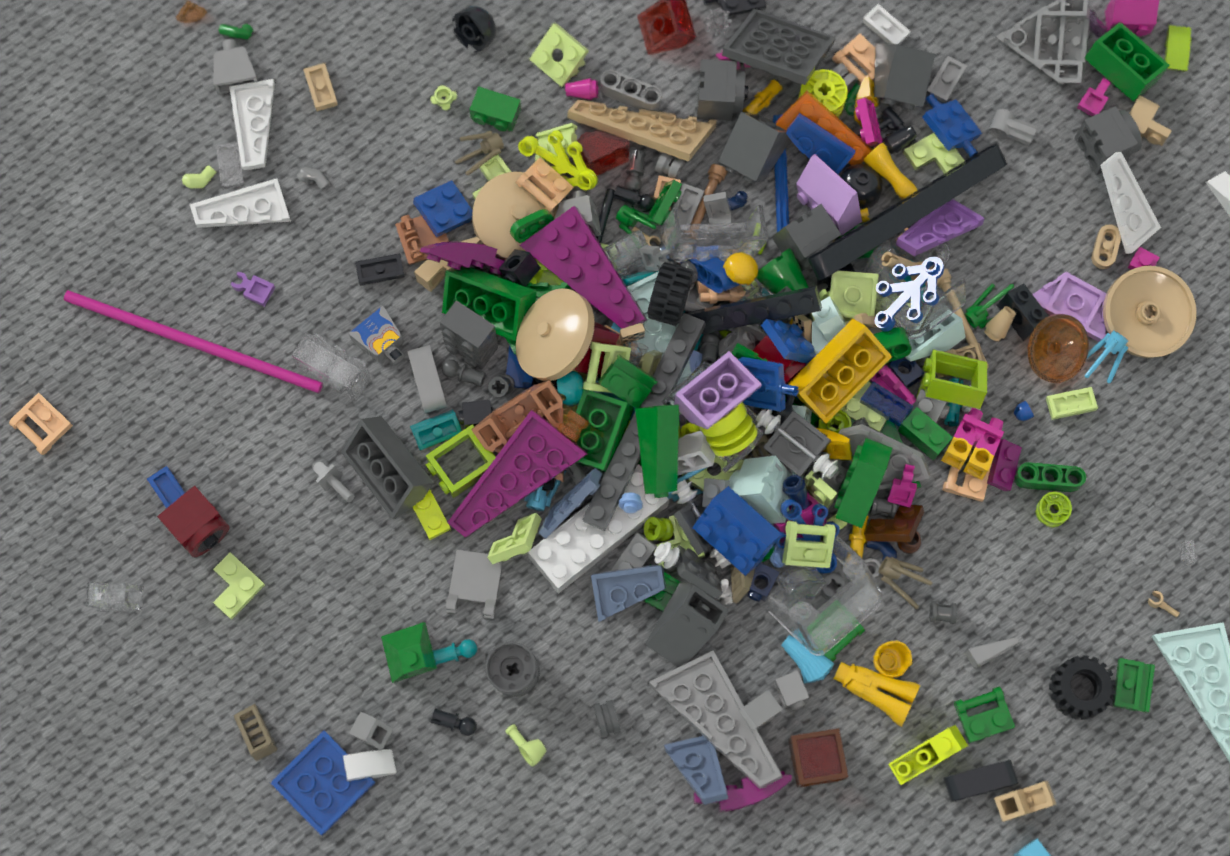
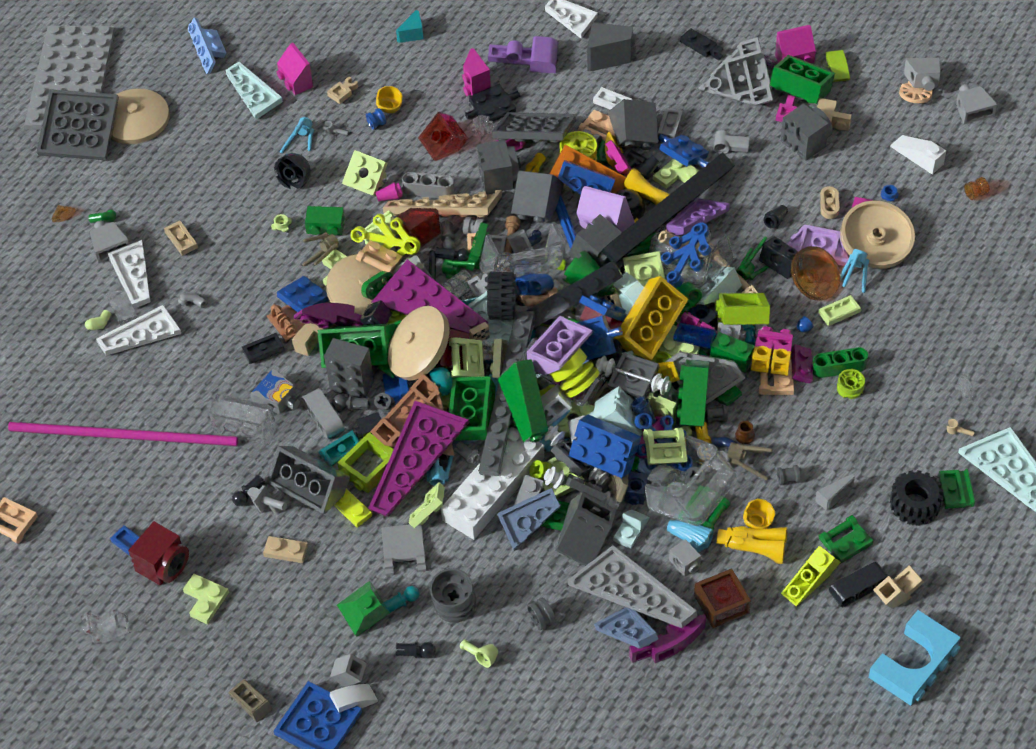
camera: 10 degrees left, 20 degrees down
medium lavender plate [231,272,275,307] -> none
sand blue wing [539,468,602,539] -> none
clear orange wheel [557,409,590,442] -> none
green plate [598,354,658,408] -> none
light blue plate [619,493,643,513] -> none
yellow hair [723,252,758,286] -> none
light grey slope [739,690,783,730] -> none
reddish brown plate [864,504,924,542] -> none
dark pink plate [887,464,917,507] -> none
tan cone [985,306,1016,341] -> none
white wing [1100,152,1161,254] -> none
none -> black pin [232,475,266,506]
none -> tan plate [263,536,308,563]
none -> light aqua slope [613,509,650,549]
none -> black cone [763,205,788,229]
none -> blue plate [881,185,899,201]

